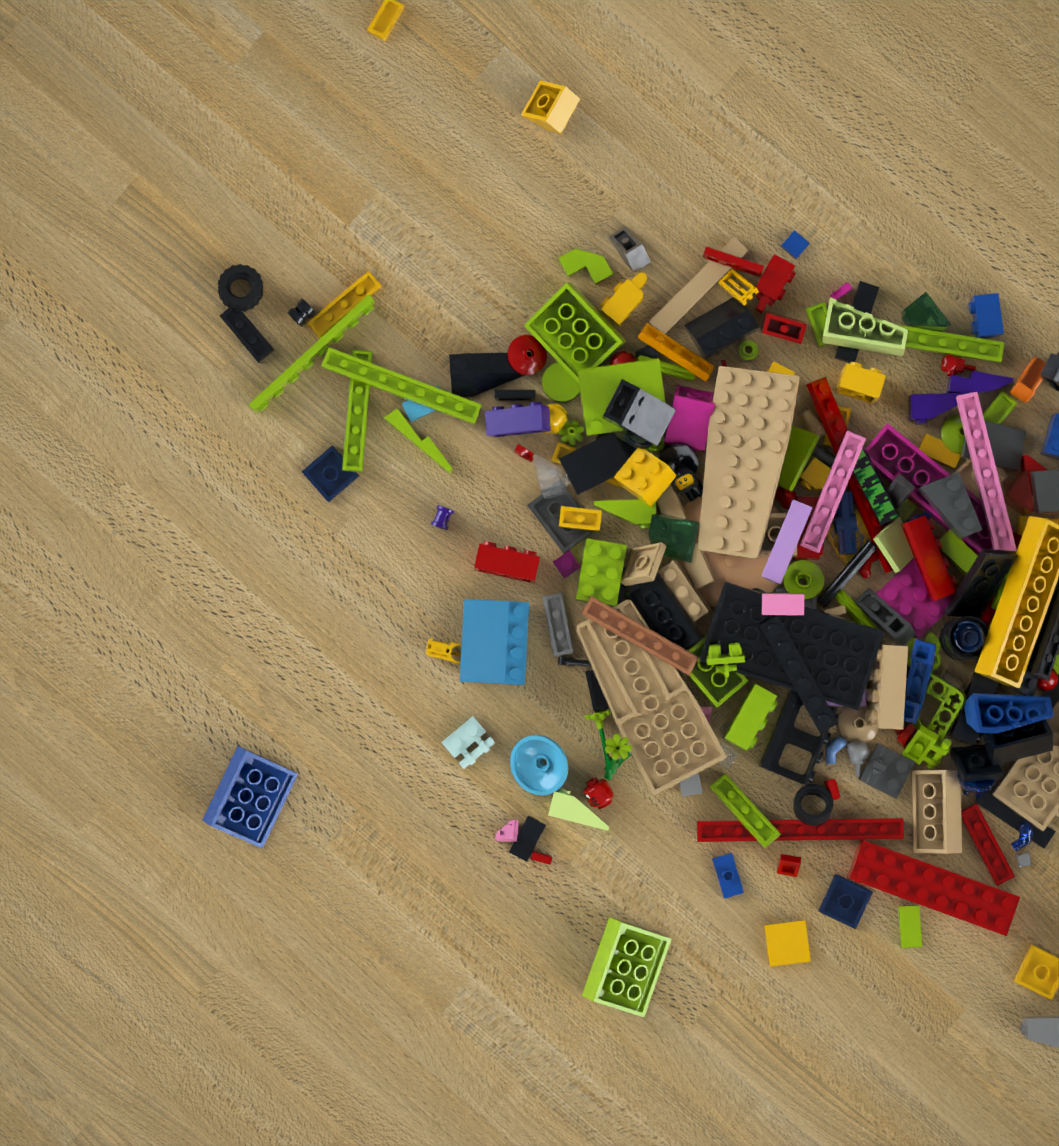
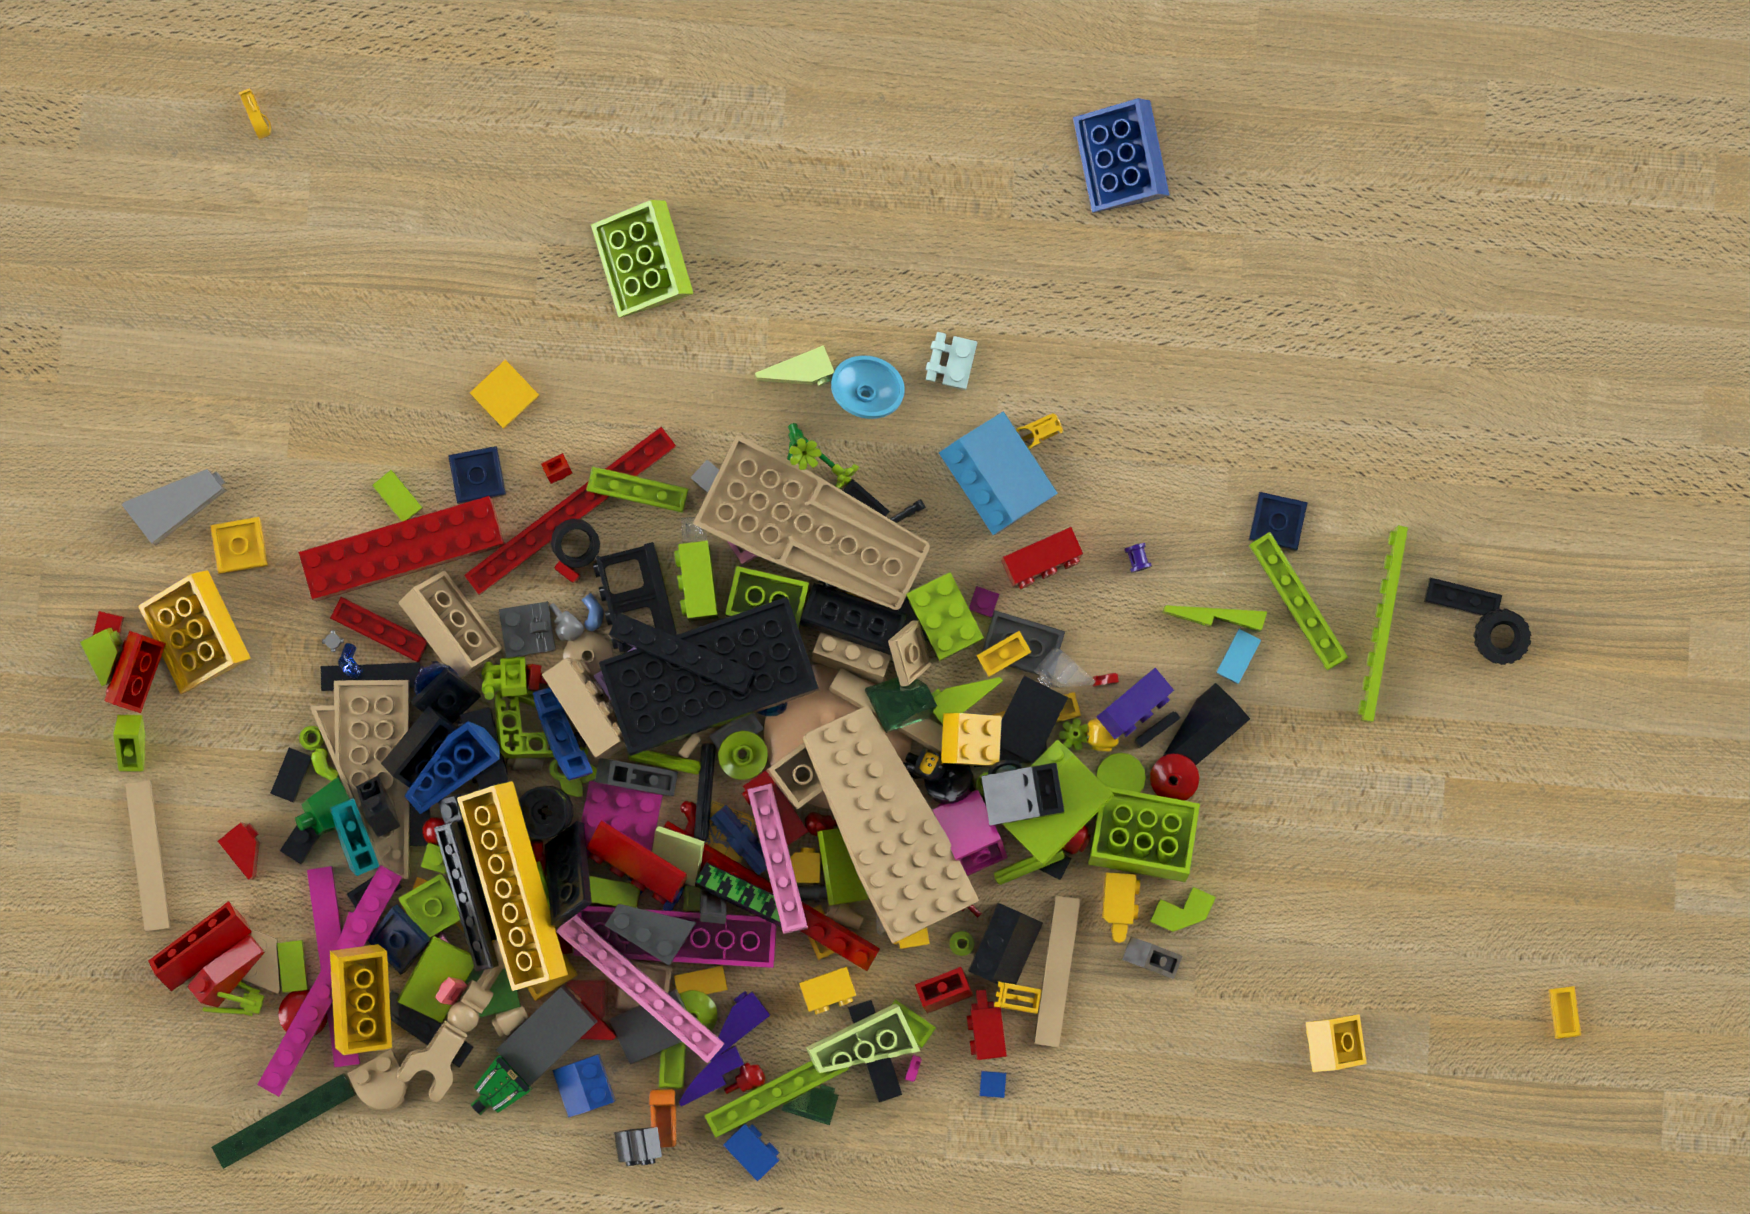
camera: 140 degrees right, 0 degrees up
black wheel [287,298,316,327] -> none
yellow tile [307,271,382,338] -> none
lime plate [321,347,482,425] -> none
bright pink tile [495,820,519,842] -> none
black tile [509,816,546,862] -> none
red tile [531,851,552,865] -> none
light grey tile [542,593,574,657] -> none
nougat tile [581,596,699,676] -> none
red head [583,777,614,809] -> none
light orange tile [637,322,715,382] -> none
red tile [703,246,764,277] -> none
lime hips [706,643,745,677] -> none
blue plate [712,853,744,899] -> none
lavender tile [761,500,812,584] -> none
bright pink tile [762,593,804,615] -> none
dark blue hair [954,620,986,653] -> none

